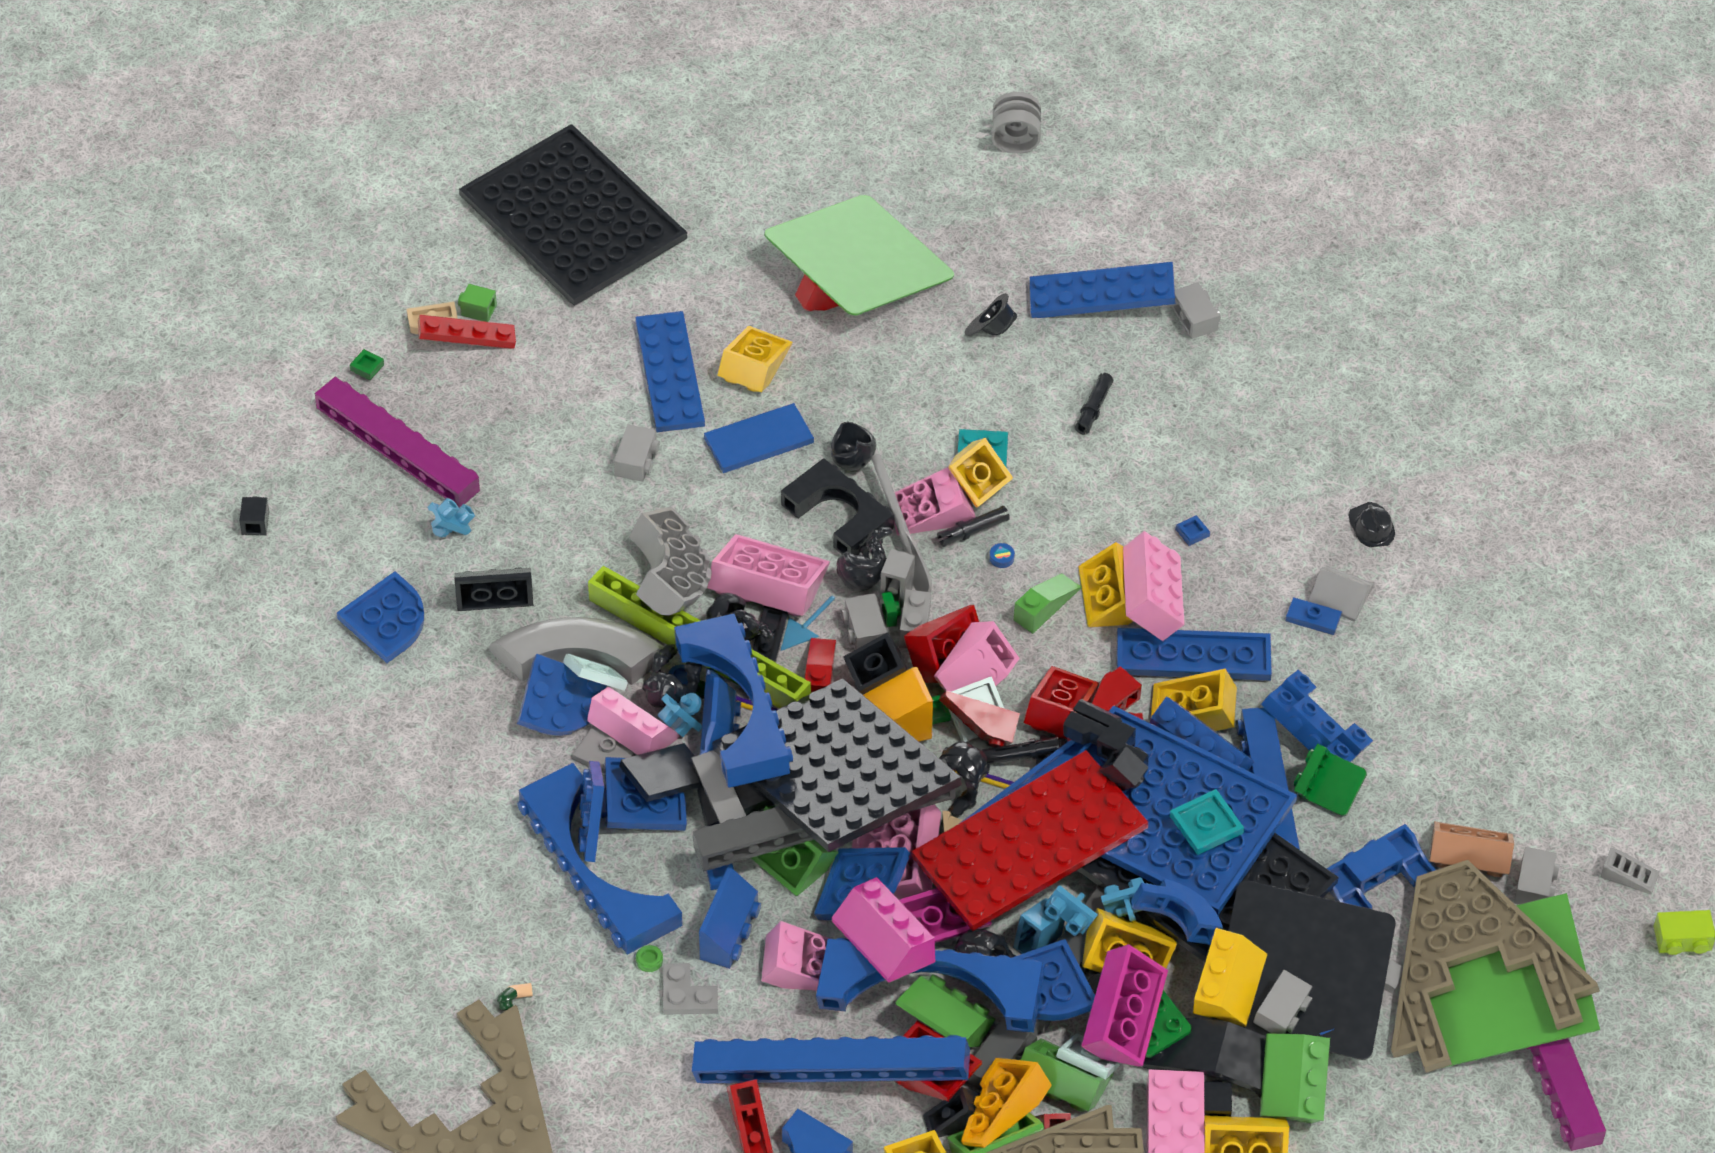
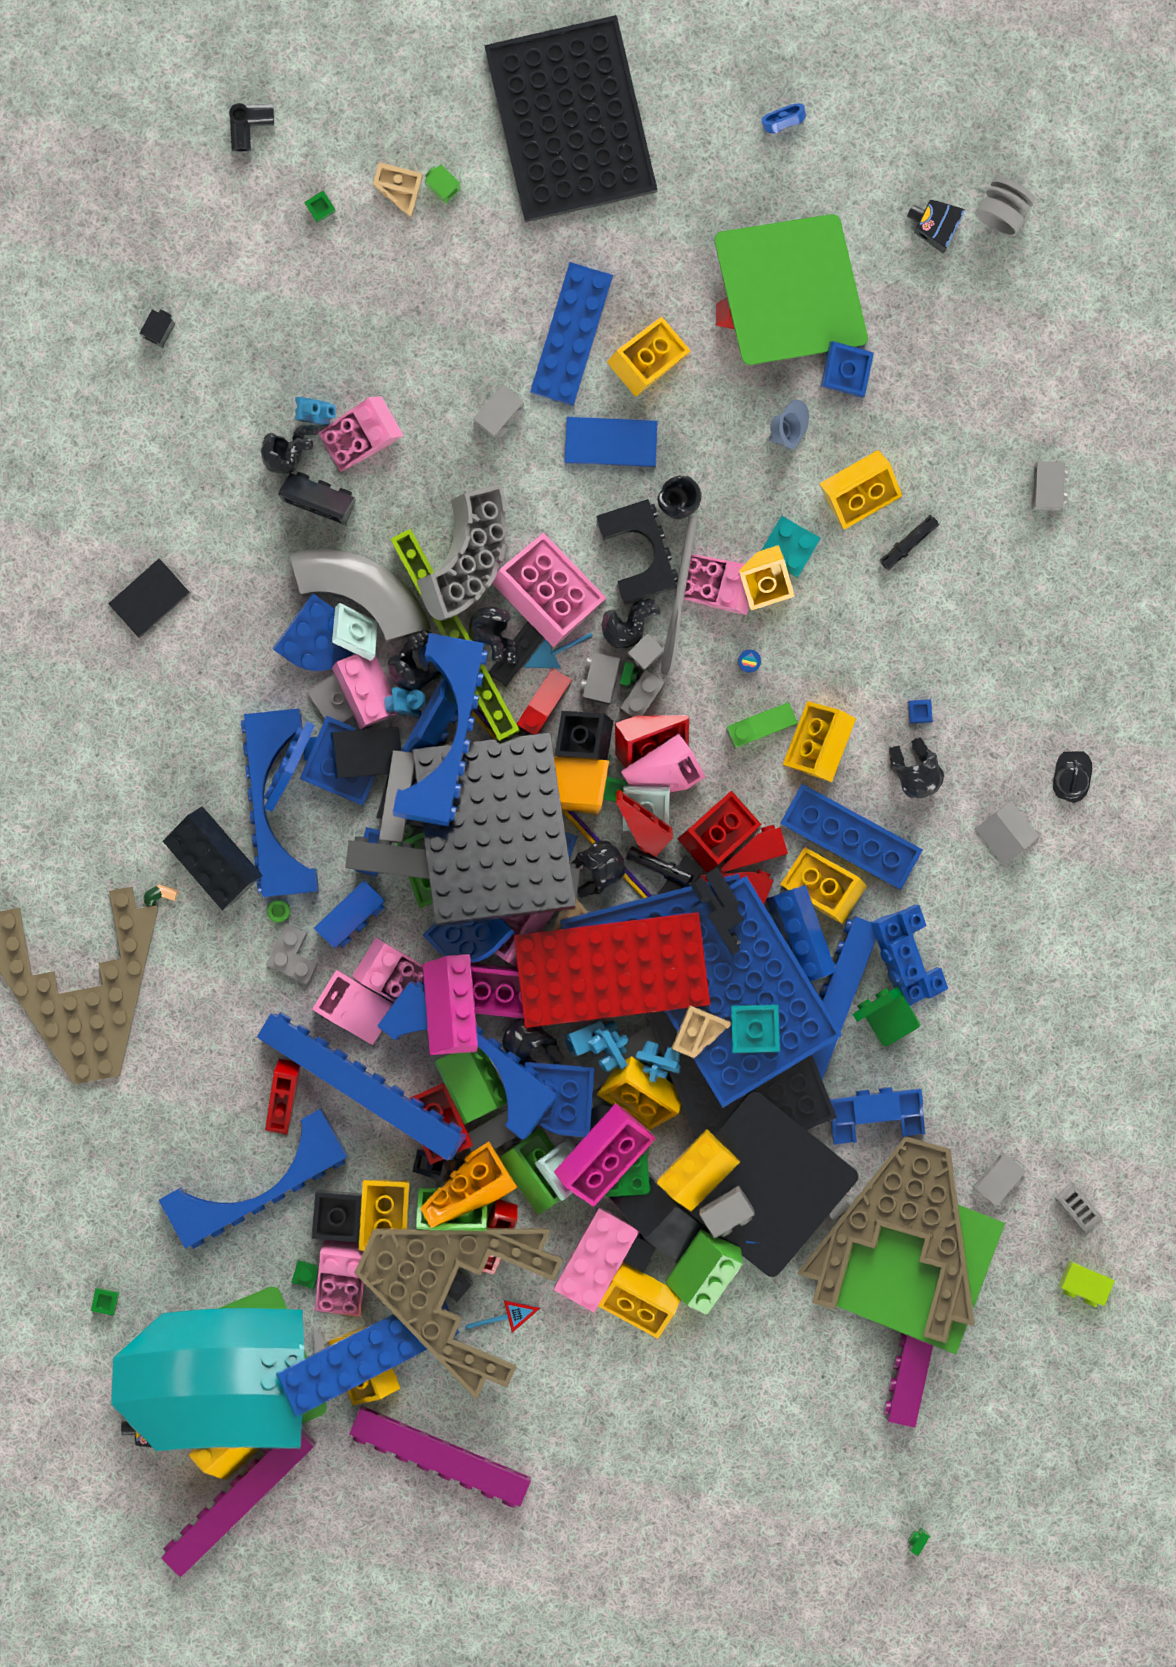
camera: 30 degrees right, 35 degrees up
magenta brick [314,376,480,508] -> none
blue plate [337,571,424,663] -> none
red plate [418,314,516,349] -> none
black pin [937,506,1010,547] -> none
black piece [965,293,1017,336] -> none
blue plate [1030,262,1176,318] -> none
black brick [1099,746,1148,792] -> none
bright pink brick [1123,531,1184,641] -> none
blue arch [1131,879,1223,945] -> none
blue plate [1286,597,1342,635] -> none
nougat slope [1430,821,1514,877] -> none
none -> black tile [108,558,190,638]
none -> black brick [162,806,263,911]
none -> black piece [229,103,274,152]
none -> black hair [261,425,318,474]
none -> bright pink slope [312,970,393,1045]
none -> bright pink slope [318,396,404,472]
none -> tan wing [671,1005,731,1058]
none -> blue plate [761,103,807,134]
none -> sand blue piece [769,399,809,449]
none -> yellow slope [819,450,903,530]
none -> blue tile [820,341,874,398]
none -> black hair [889,737,944,798]
none -> black torso [906,200,965,253]

